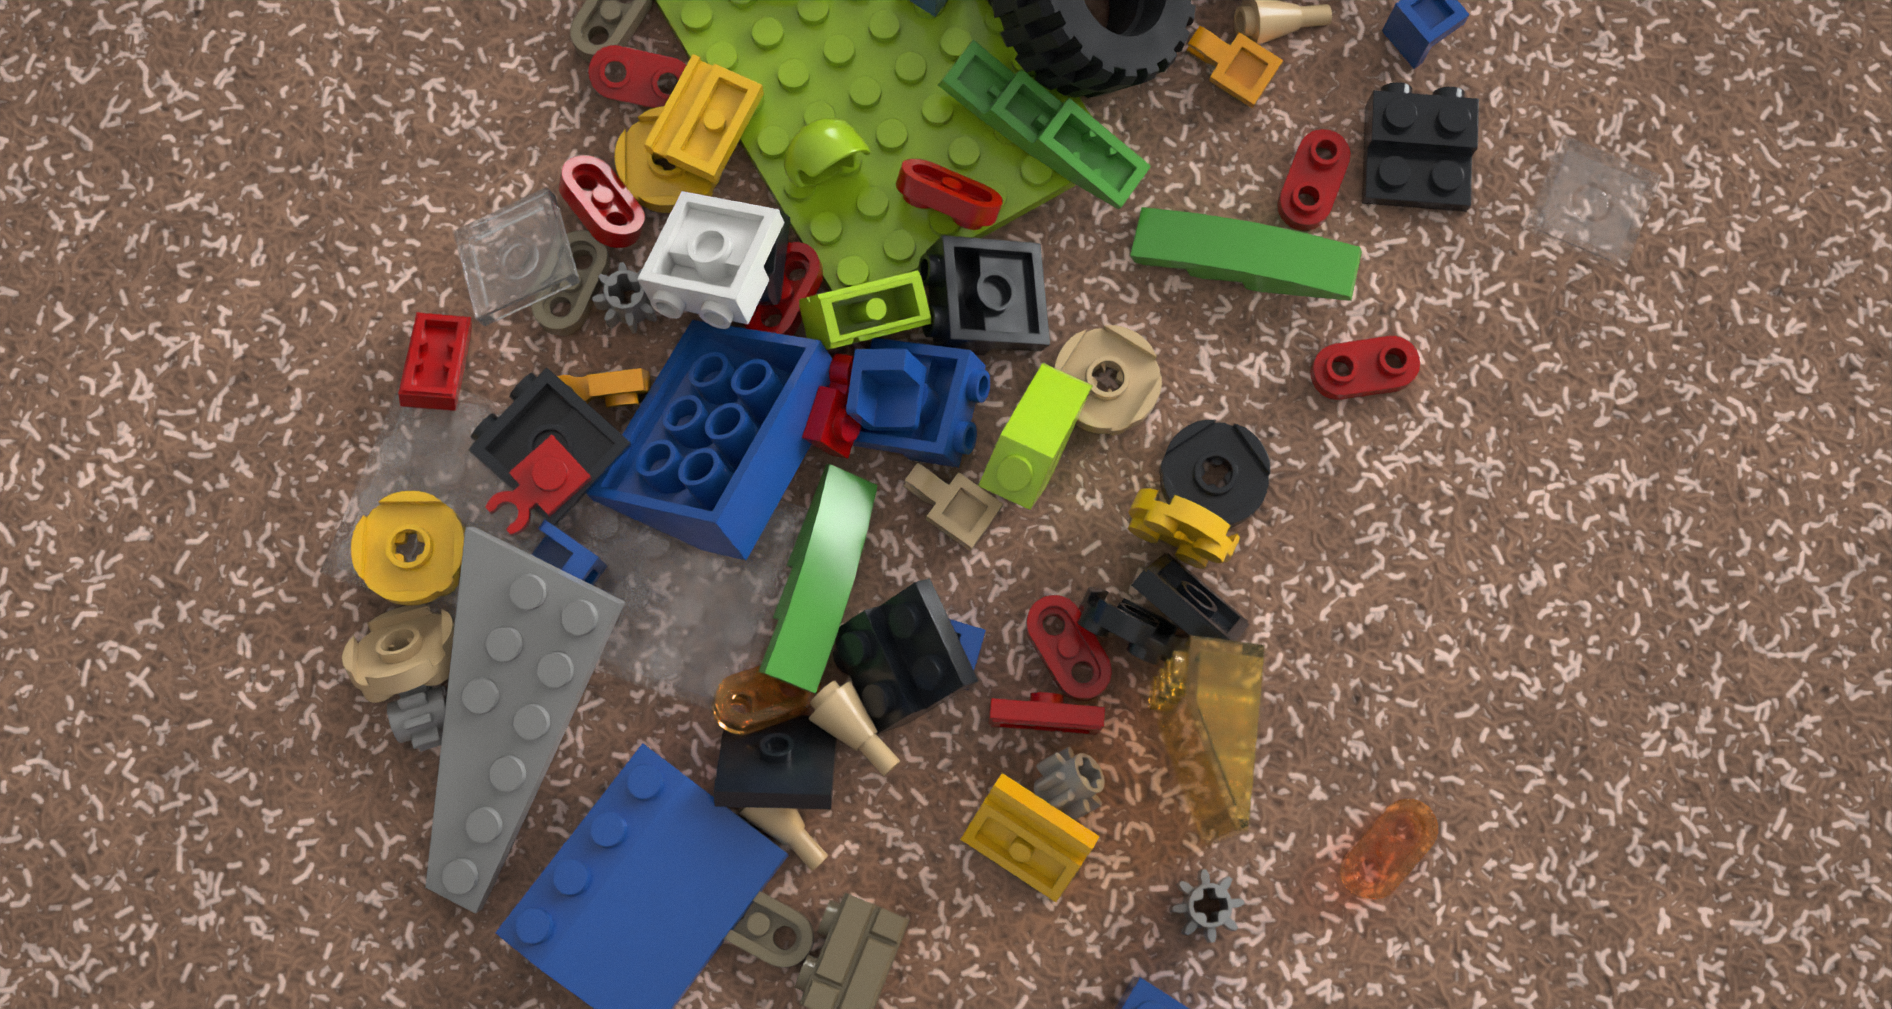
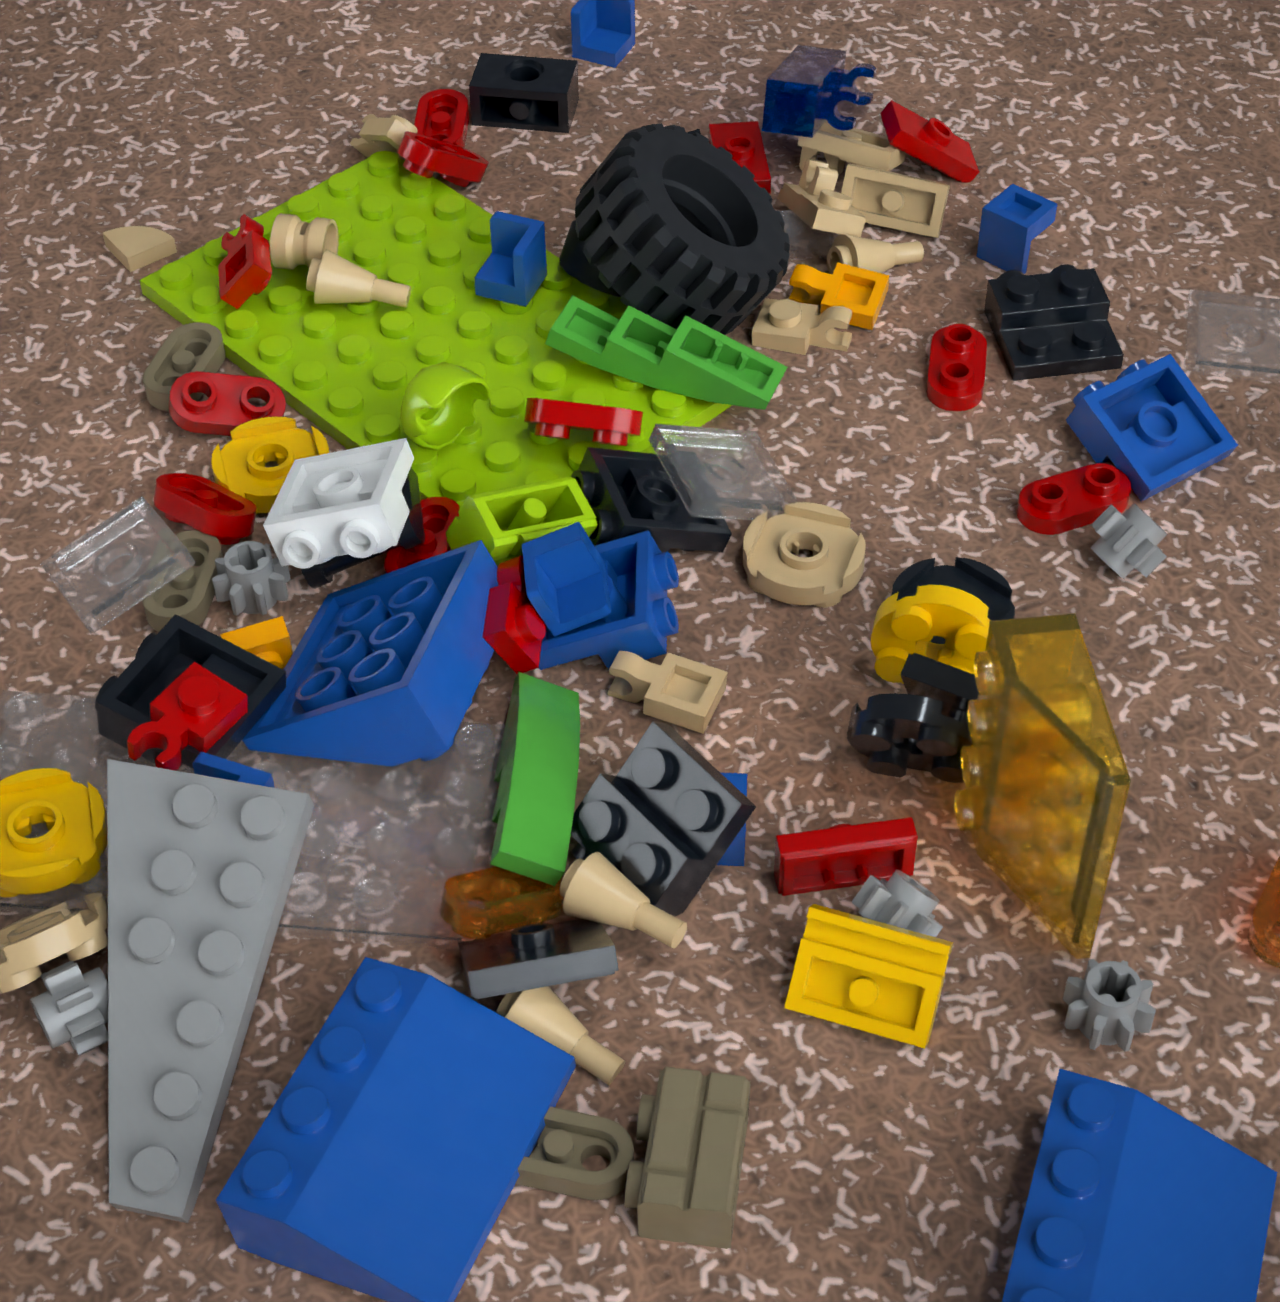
camera: 10 degrees left, 30 degrees down
red plate [398,312,472,411] -> none
yellow plate [644,54,764,184] -> none
lime slope [978,363,1093,510] -> none
red plate [1026,595,1112,701] -> none
bright green slope [1130,207,1362,301] -> none
none -> clear tile [649,424,798,520]
none -> tan plate [752,298,852,355]
none -> blue plate [1066,354,1238,502]
none -> light grey gear [1090,503,1168,579]

